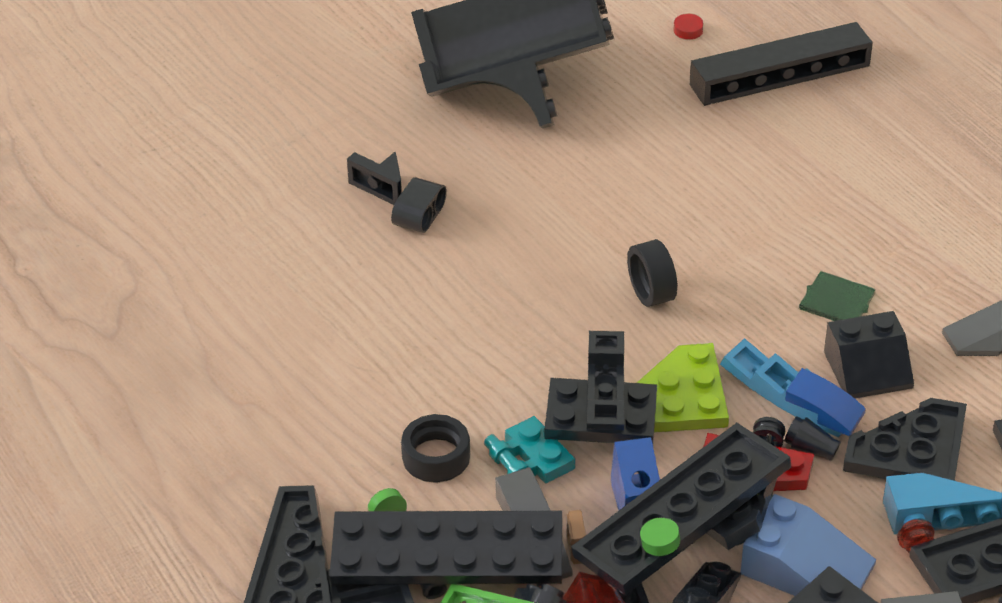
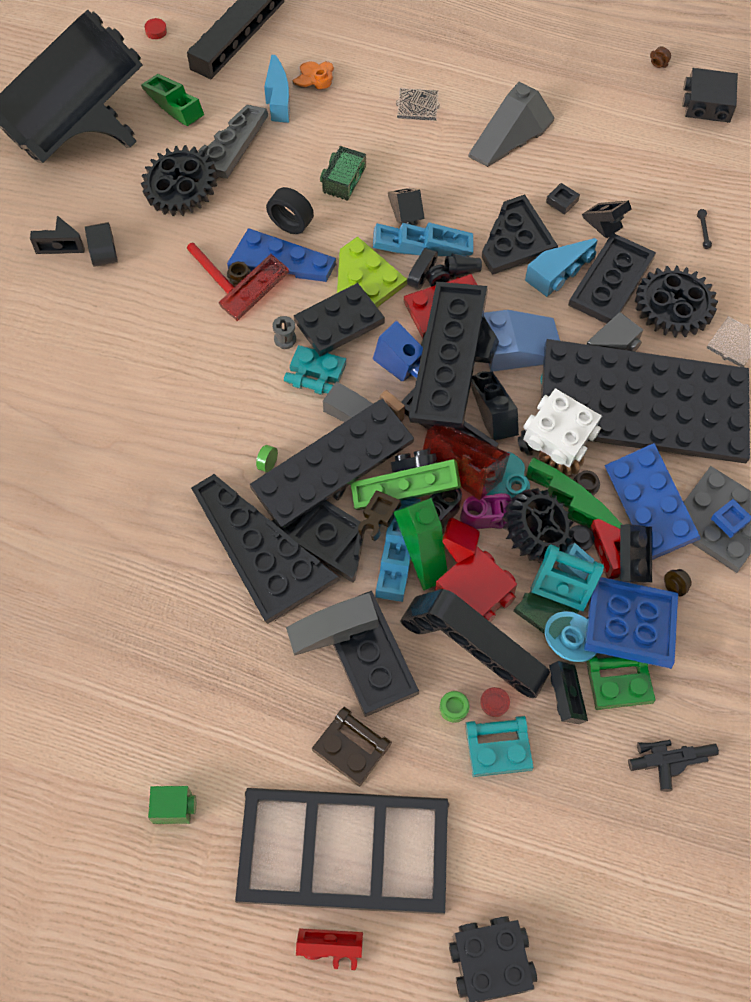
camera: 40 degrees left, 20 degrees up
black tyre [401,414,470,483] -> none
black slope [587,331,624,430] -> none
bright green tile [640,518,681,556] -> none
blue slope [785,368,866,436] -> none
clear green piece [799,271,876,321] -> none
black slope [824,311,914,399] -> none
clear red plate [897,519,935,553] -> none
none -> green slope [141,74,204,126]
none -> black gear [141,145,218,216]
none -> red bar [187,242,236,296]
none -> dark grey wing [198,105,268,179]
none -> clear red tile [219,254,289,321]
none -> blue wing [227,228,336,282]
none -> dark brown plate [227,261,251,285]
none -> dark azure slope [264,55,290,123]
none -> dark grey bush [272,316,296,349]
none -> orange plate [292,61,334,89]
none -> clear green brick [320,146,366,201]
none -> black slope [388,188,425,225]
none -> clear piece [396,88,440,121]
none -> black beam [407,247,438,290]

